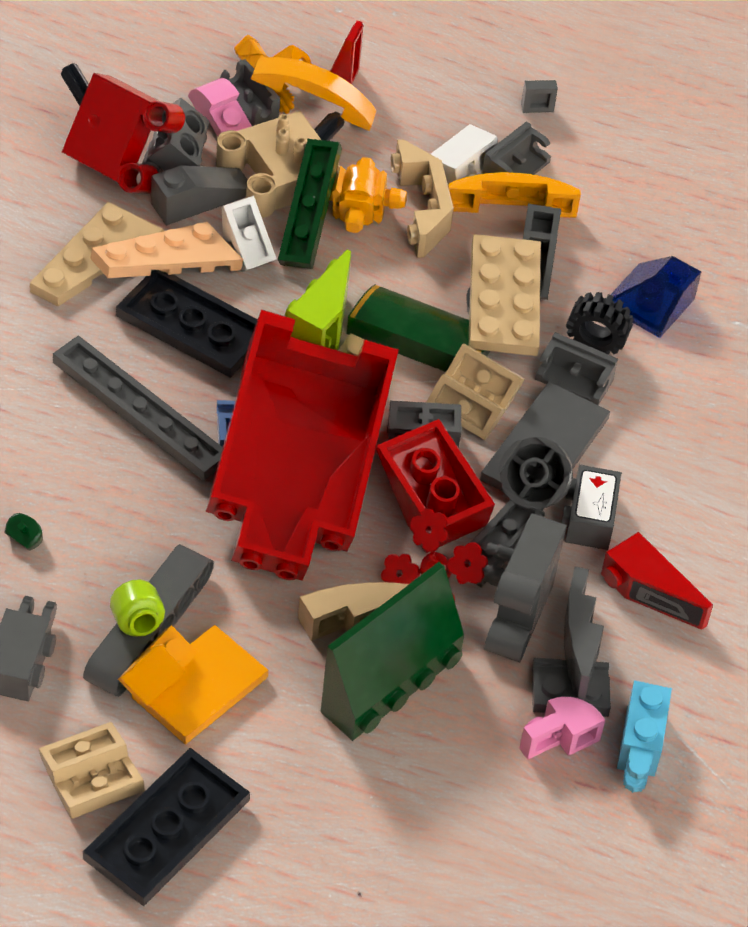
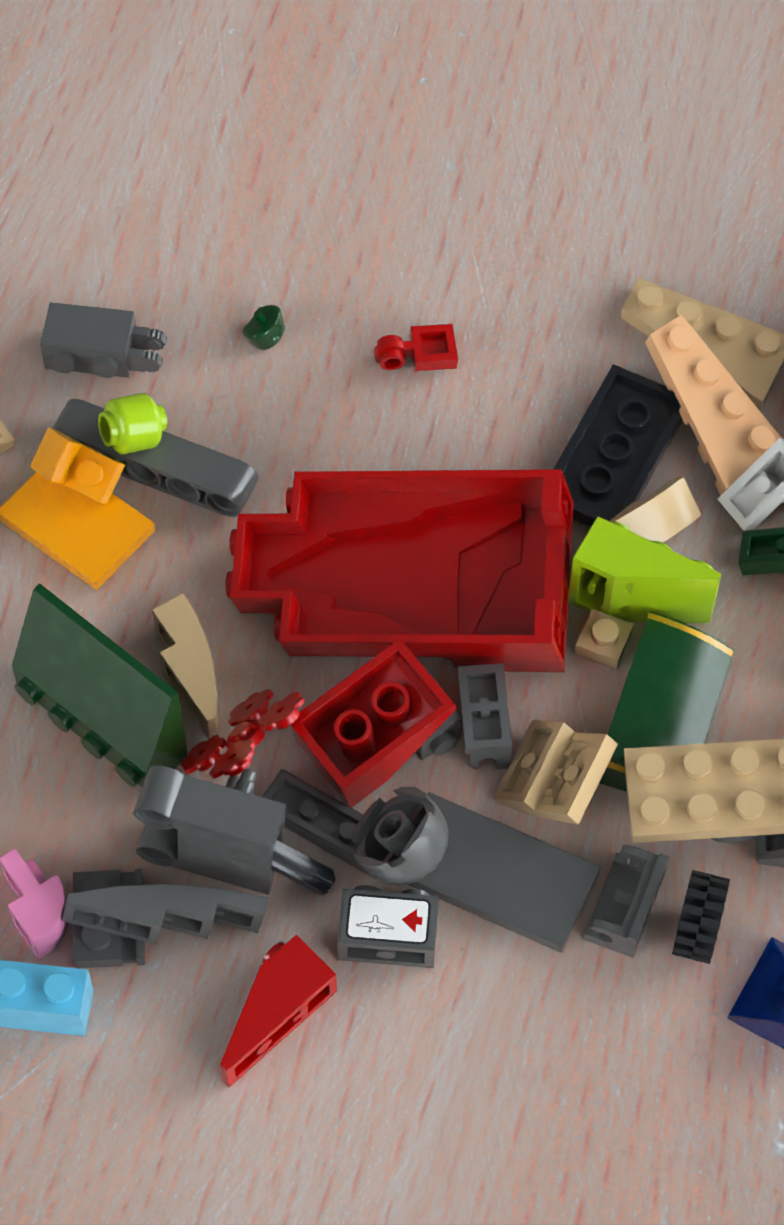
camera: 90 degrees right, 10 degrees up
dark grey plate [53,335,223,481] -> none
none -> red plate [374,324,458,371]
none -> tan slope [609,477,701,542]

